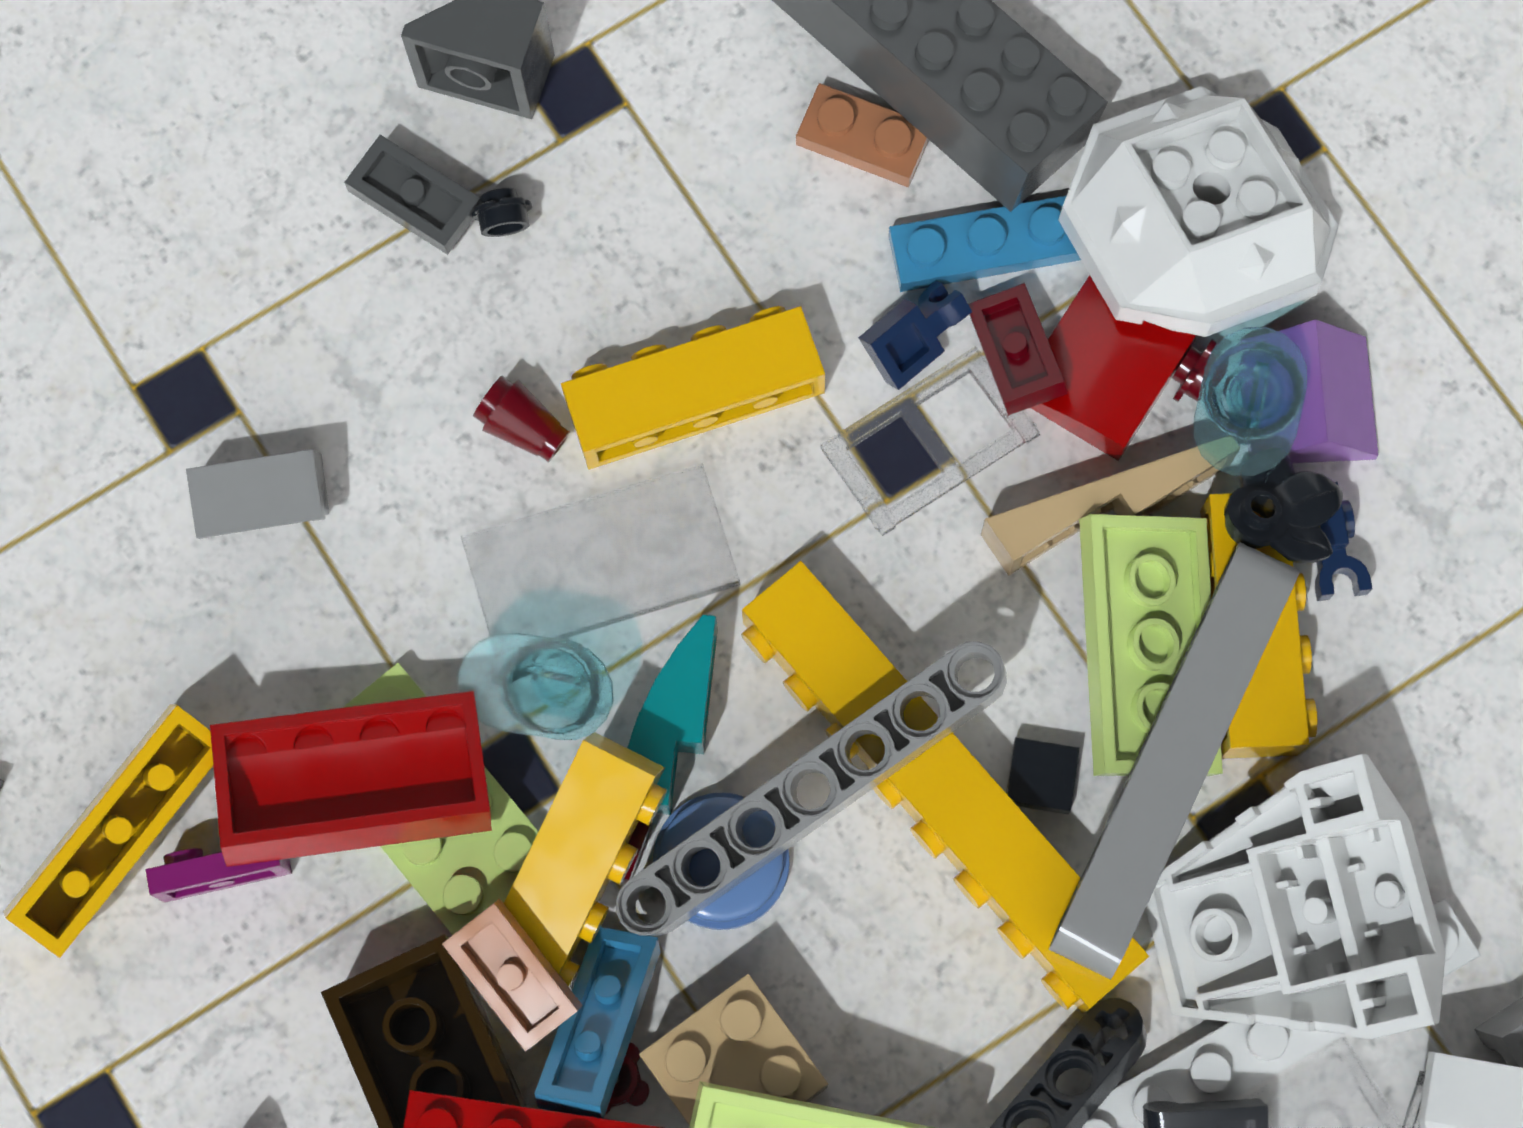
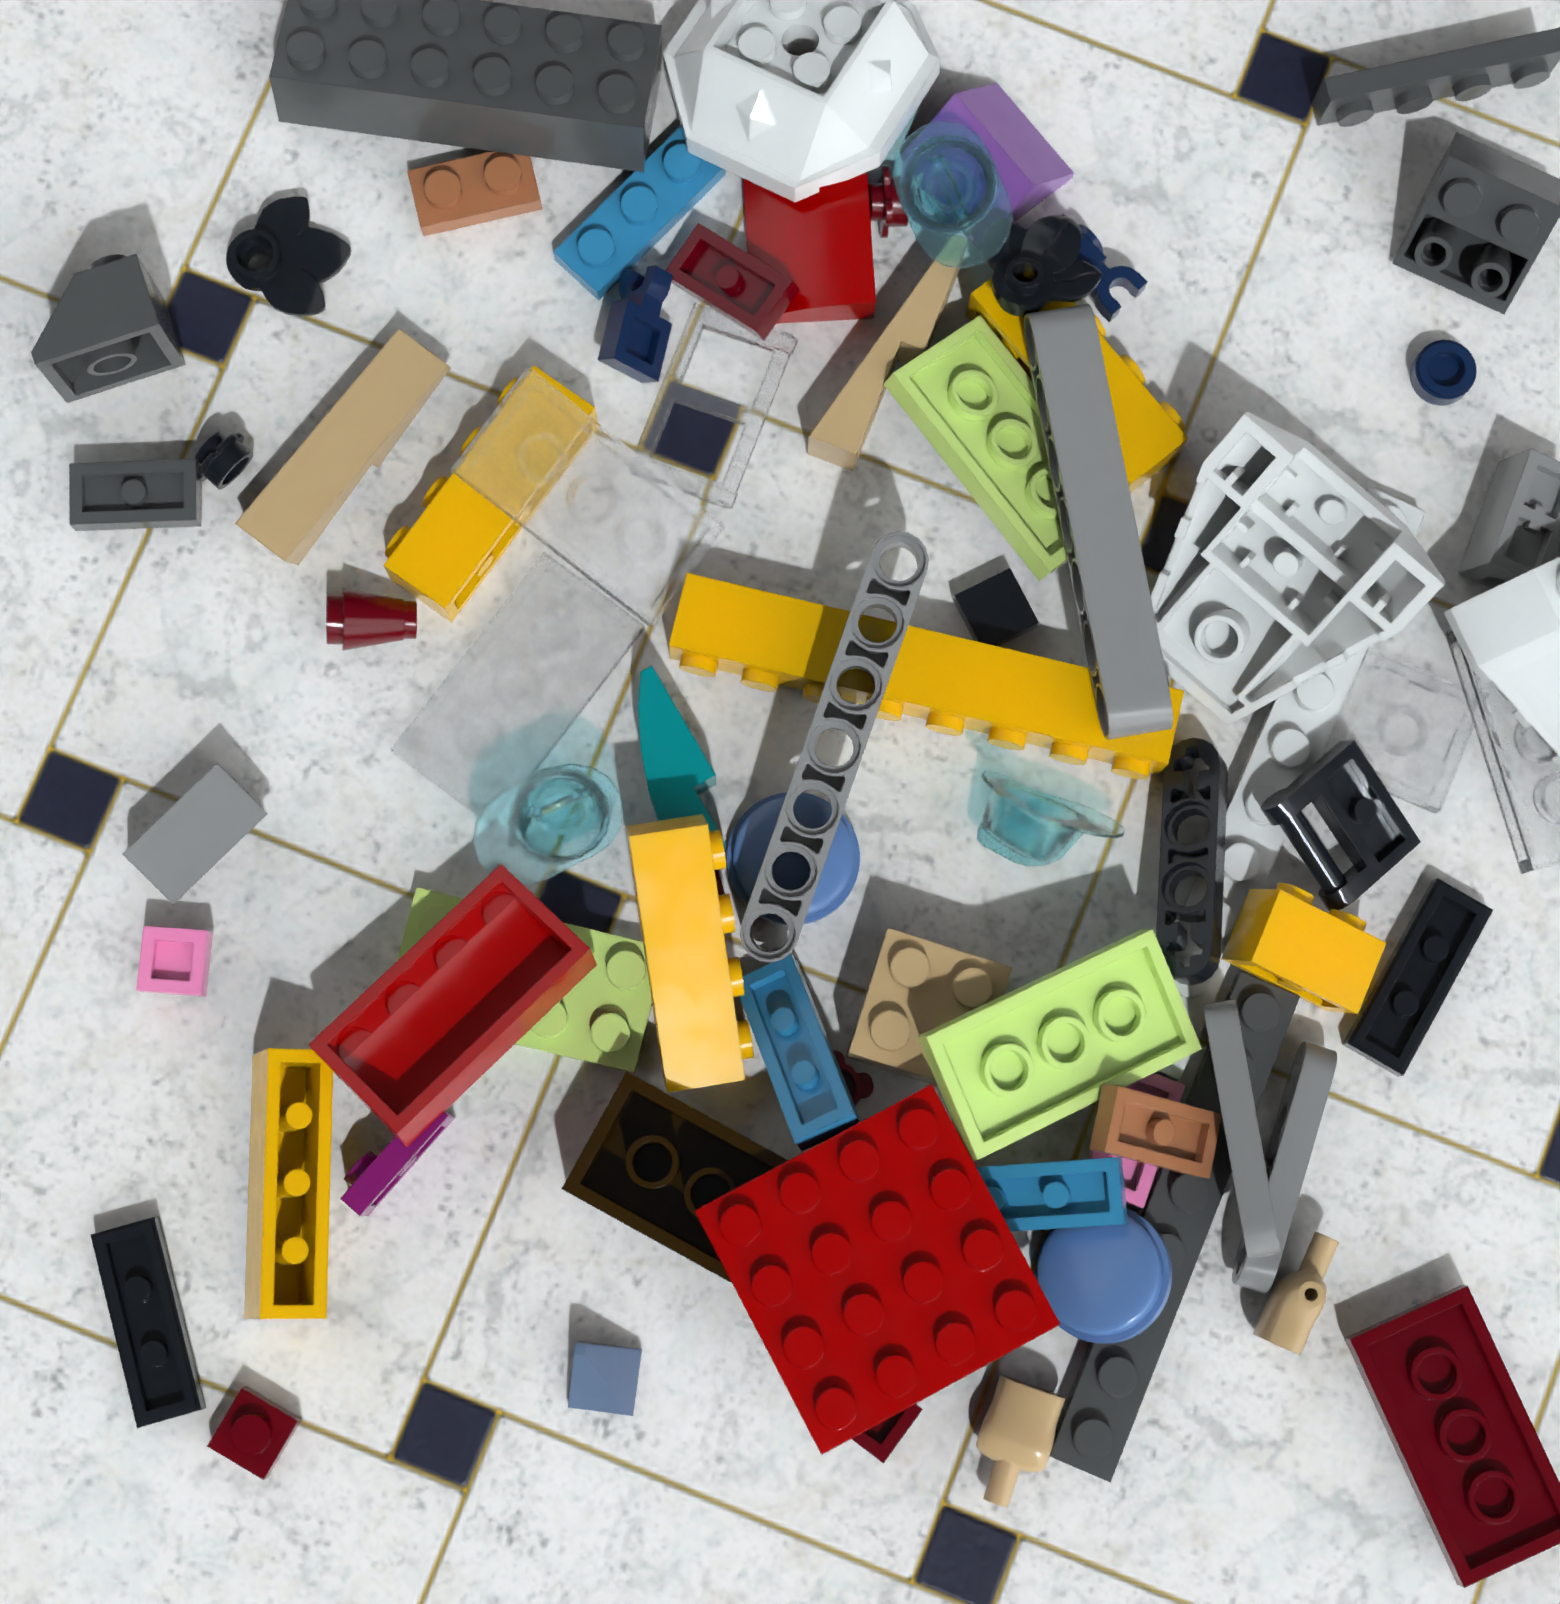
camera: 45 degrees left, 5 degrees up
plate [442,898,582,1052] -> none
none -> bright pink plate [136,926,213,997]
none -> black plate [226,197,352,317]
none -> tan slope [235,329,451,565]
none -> clear tile [450,368,726,626]
none -> clear light blue piece [977,770,1125,867]

